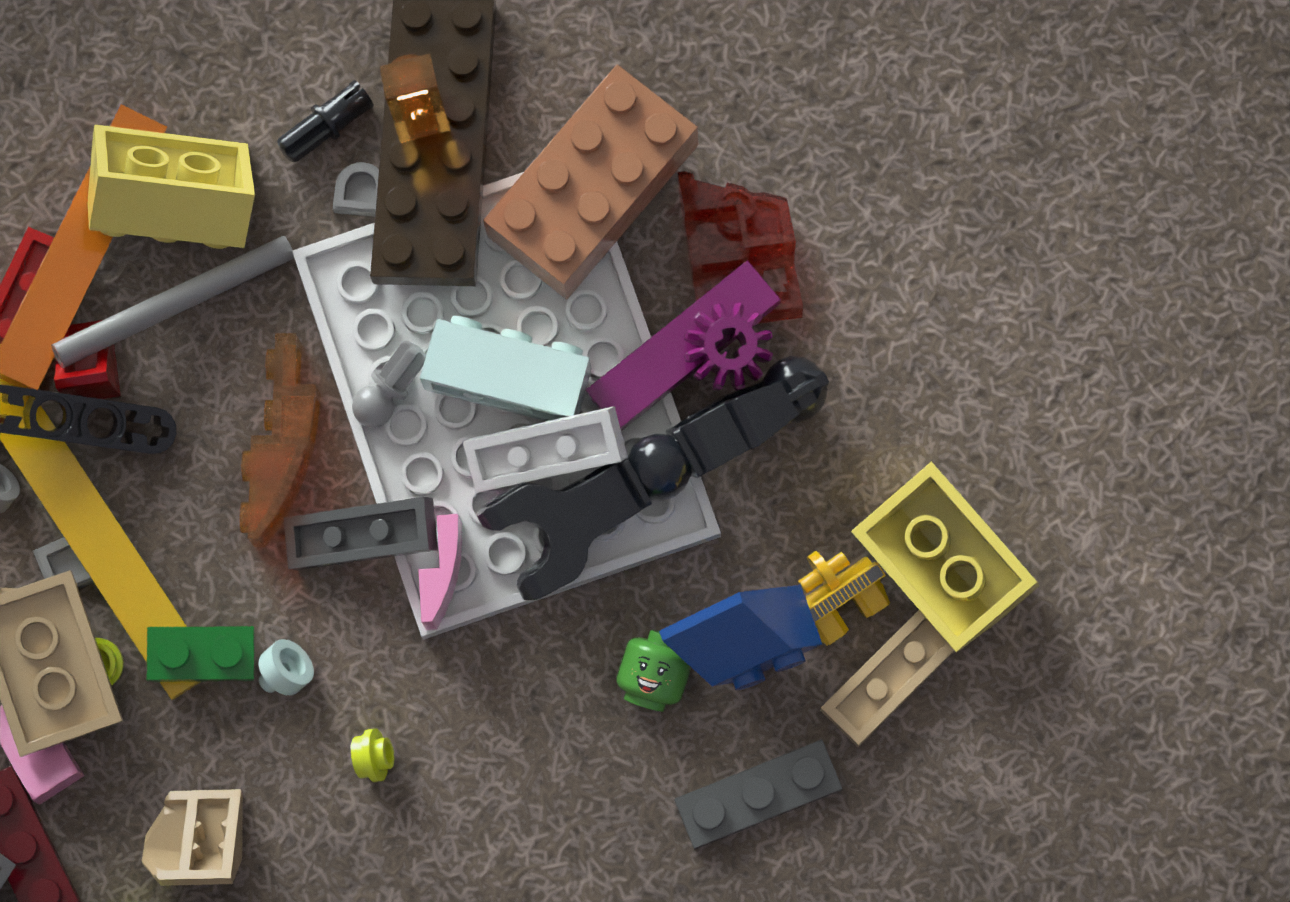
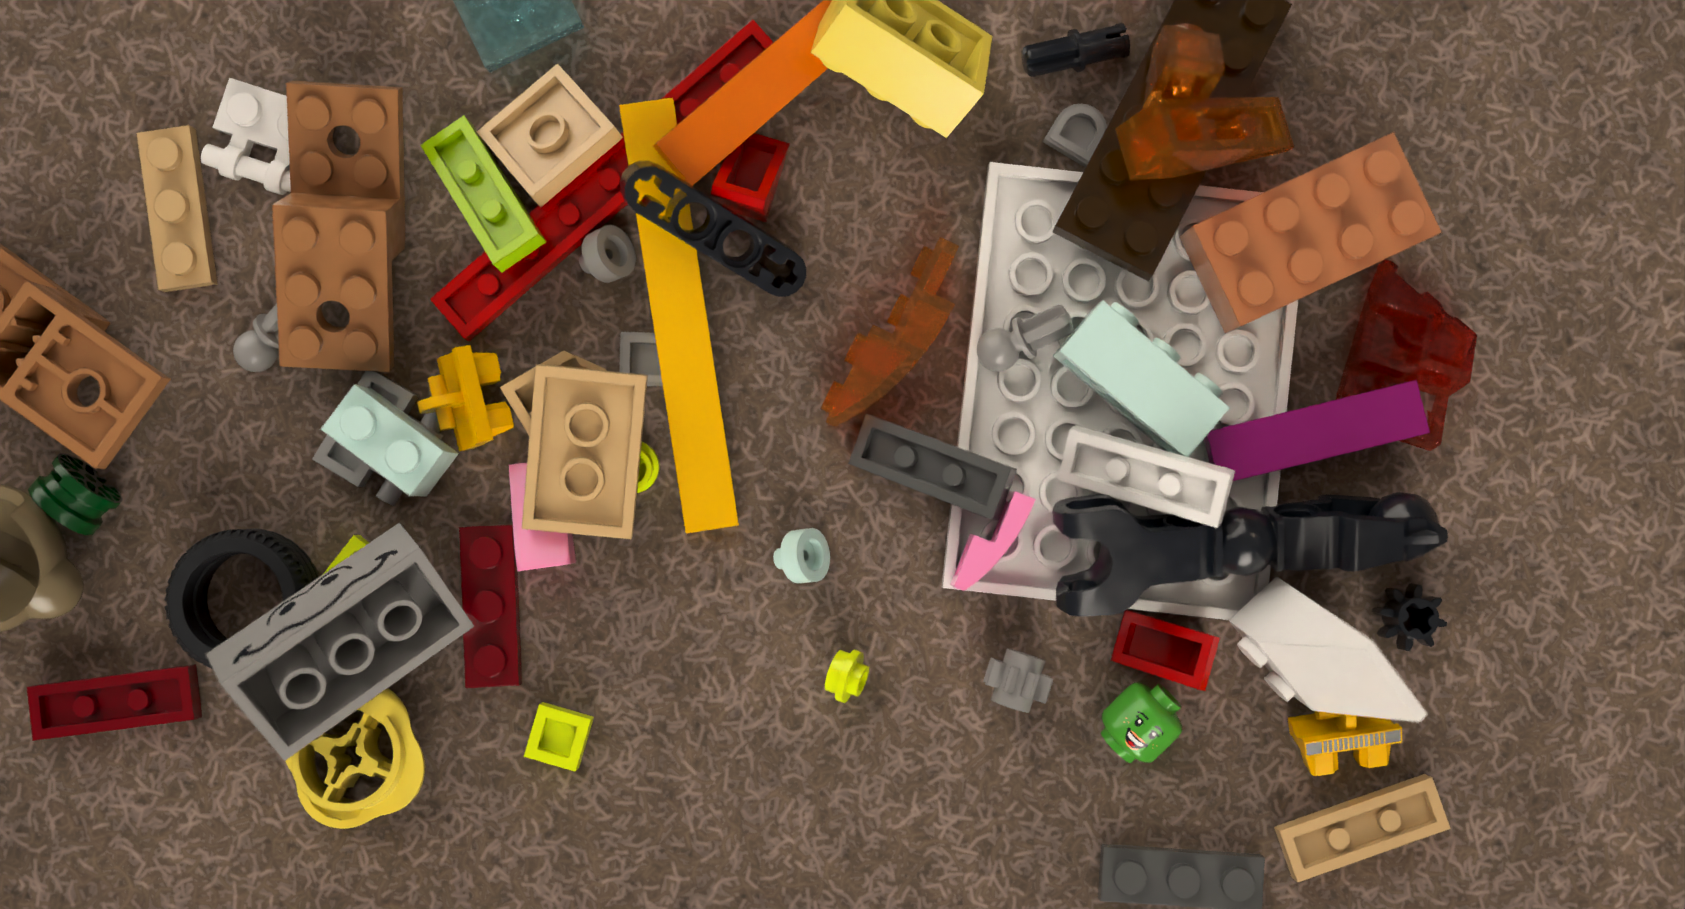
camera: 15 degrees right, 10 degrees up
light grey piece [51,236,294,368] -> none
tan slope [142,789,243,886] -> none
green plate [147,626,255,682] -> none
blue slope [659,585,822,690] -> none
magenta gear [684,302,773,391] -> none
light yellow slope [851,461,1039,653] -> none
none -> light grey gear [983,648,1053,713]
none -> red slope [1111,610,1220,691]
none -> clear orange slope [1115,97,1294,180]
none -> white slope [1229,576,1427,722]
none -> black gear [1372,583,1447,651]

